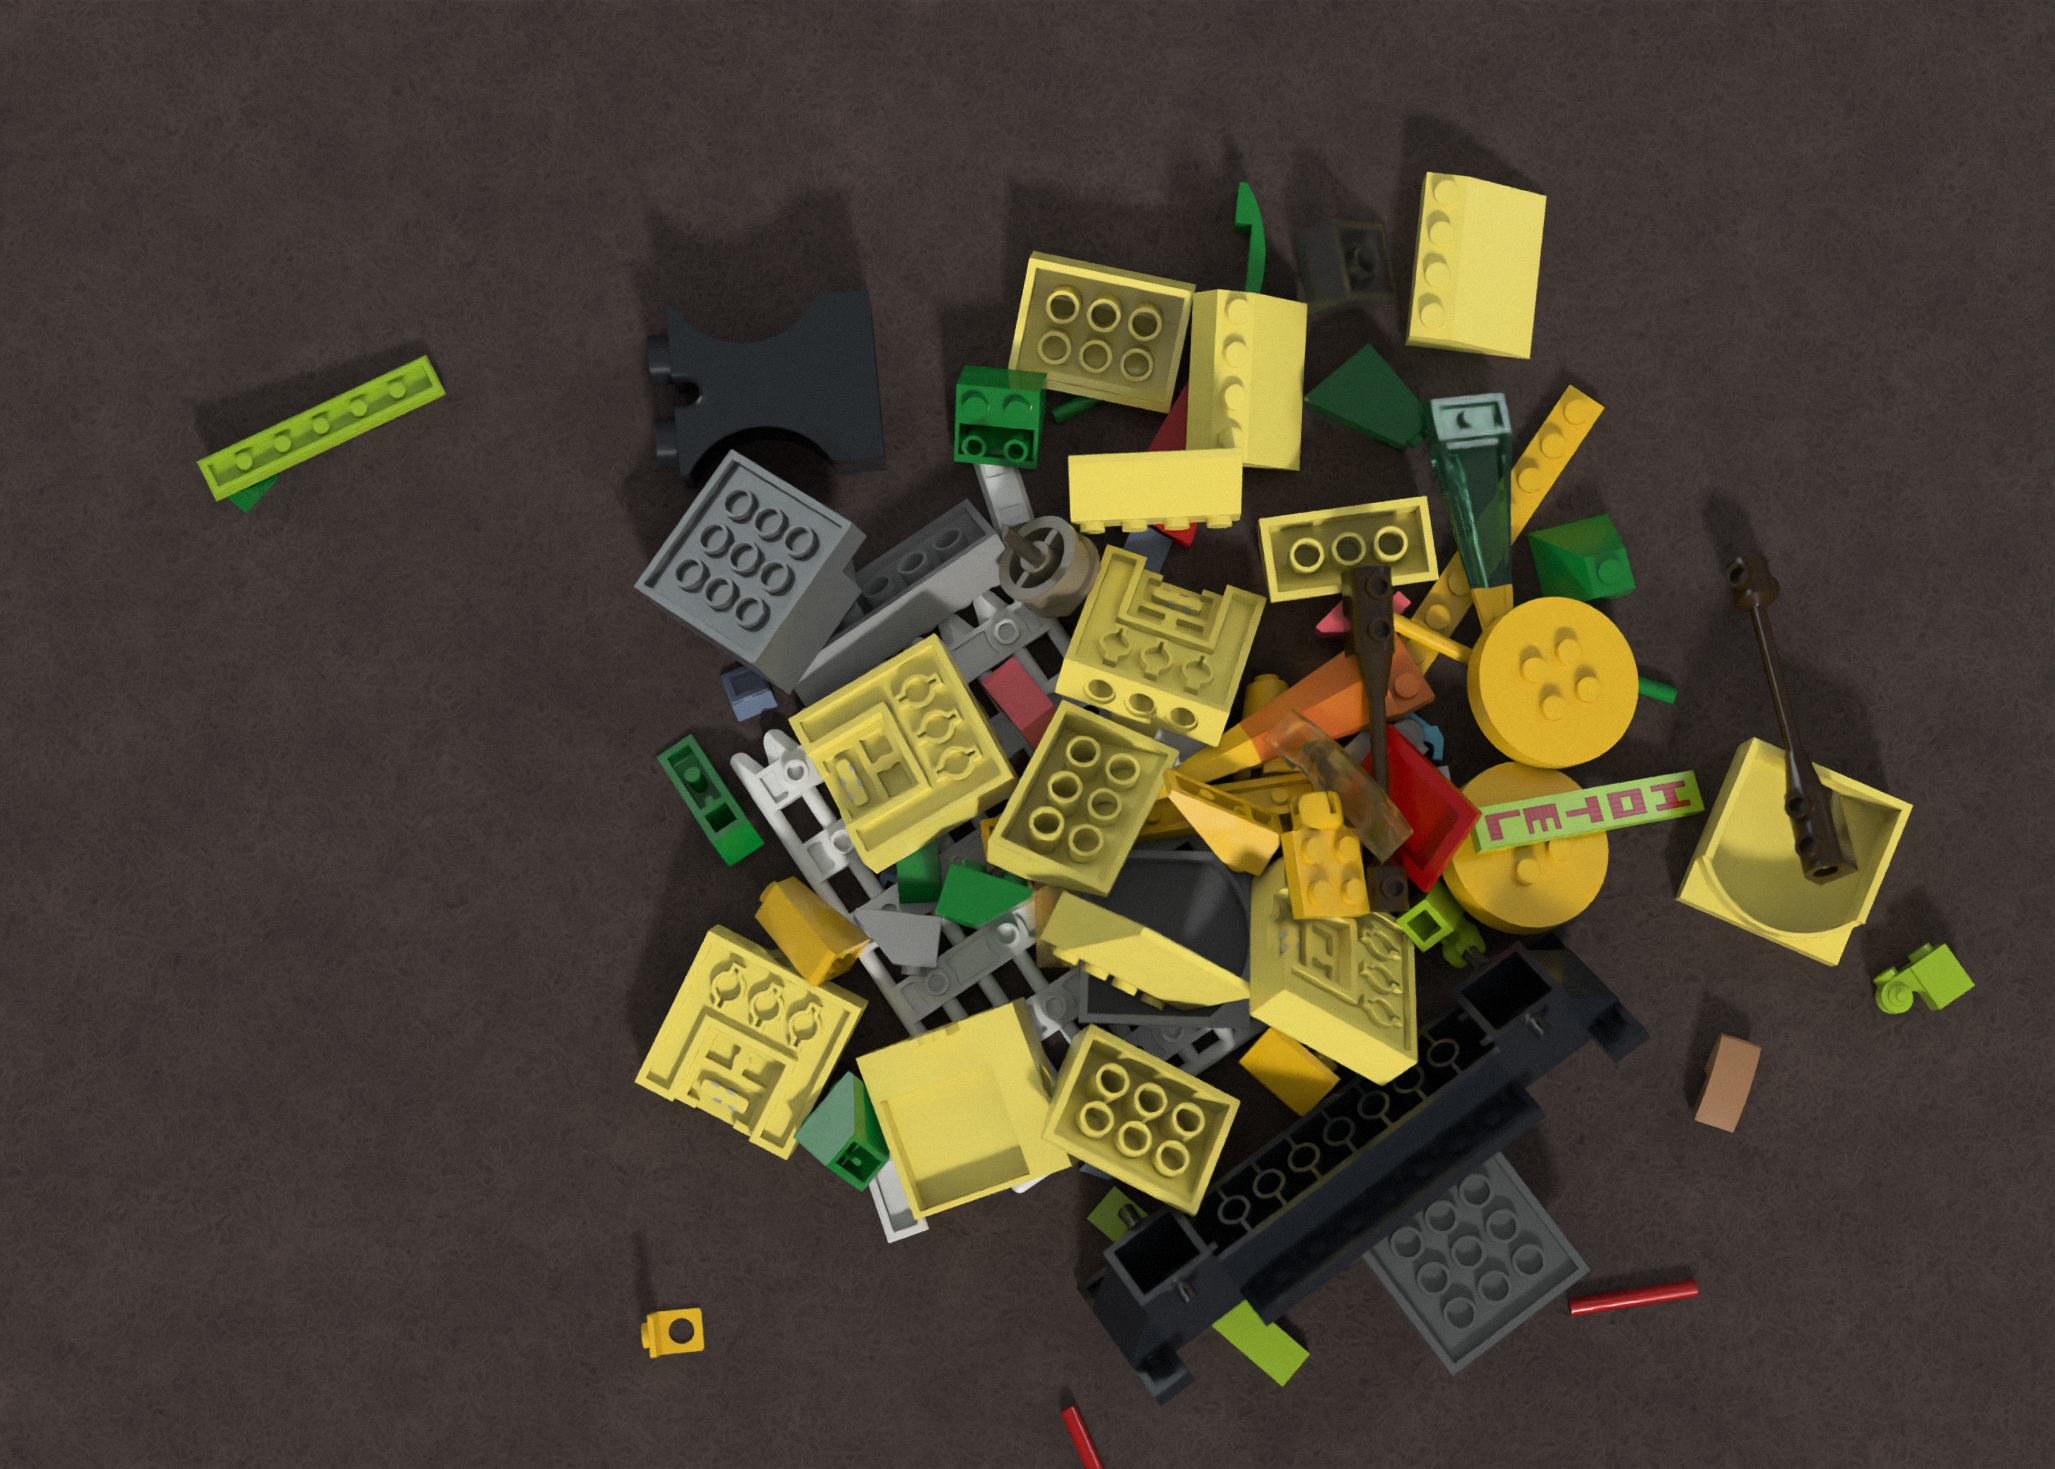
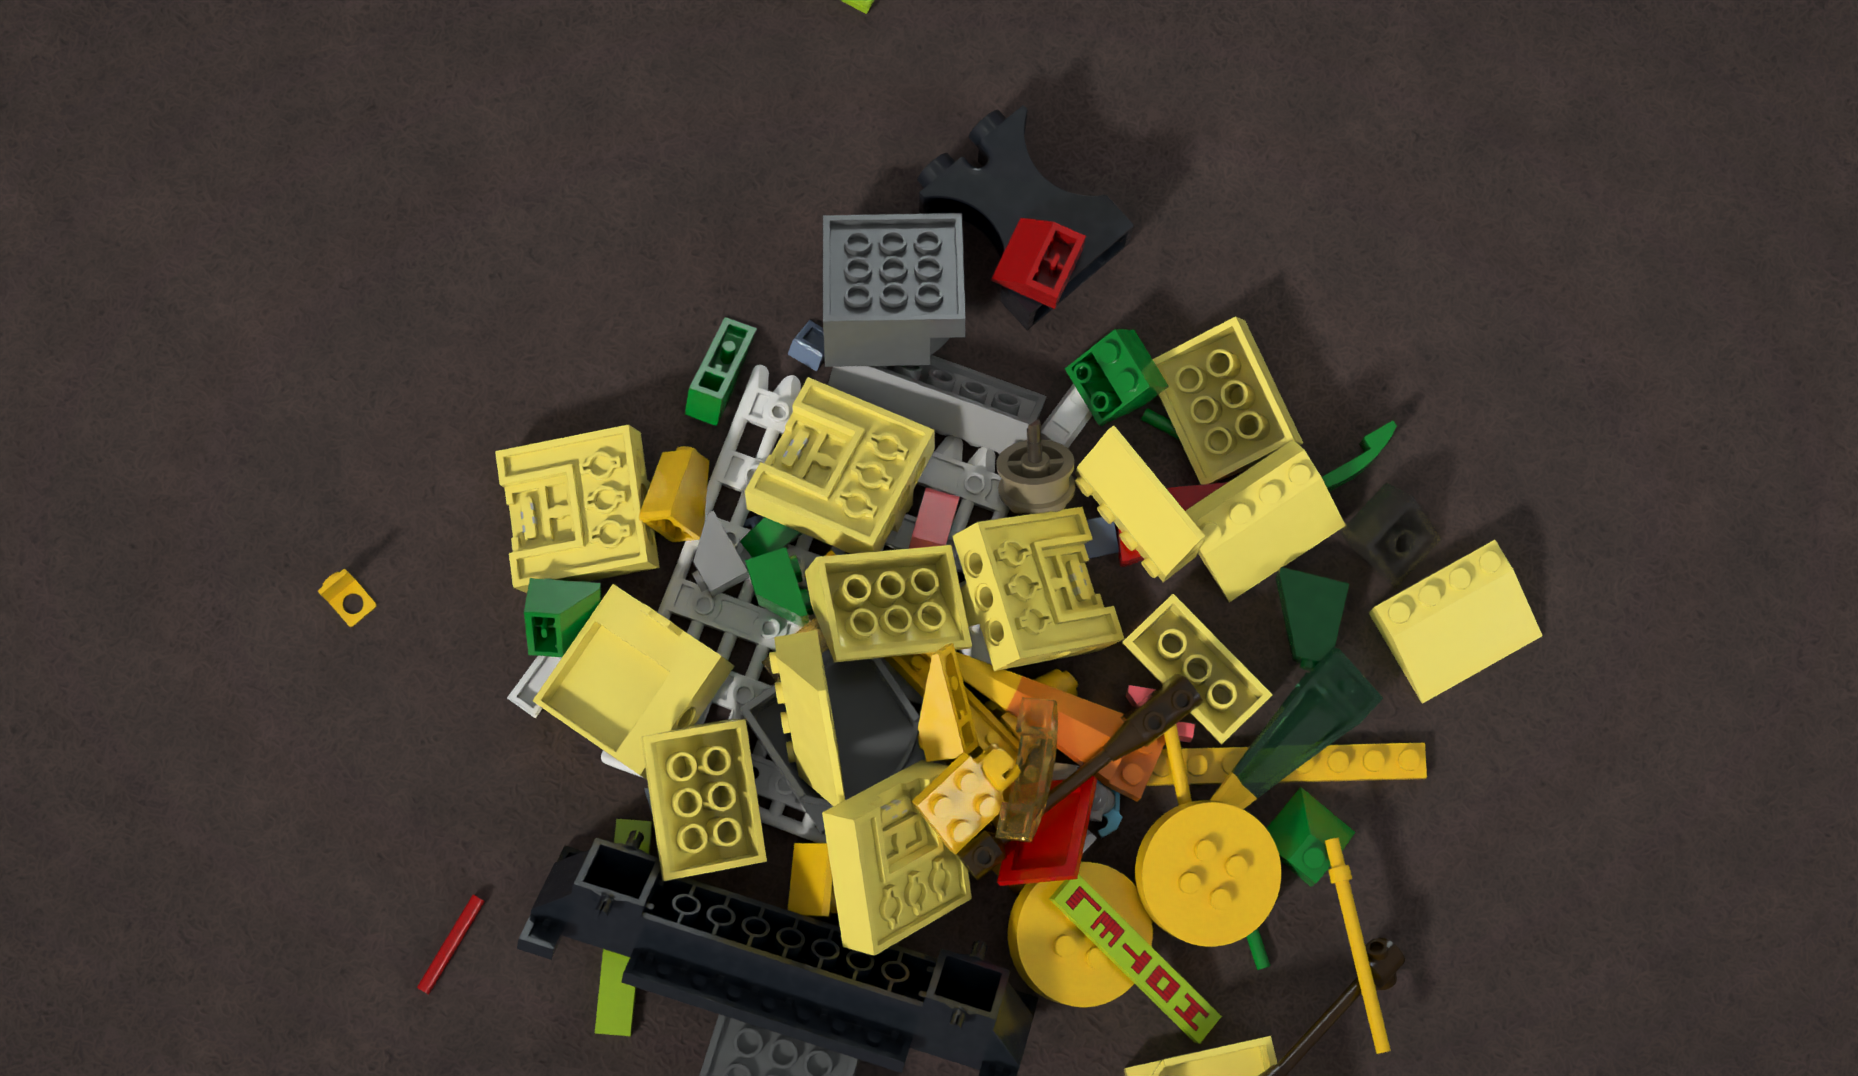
camera: 50 degrees right, 5 degrees down
lime brick [1395,878,1486,969] -> none
none -> red slope [991,218,1086,309]
none -> yellow bar [1325,838,1391,1054]

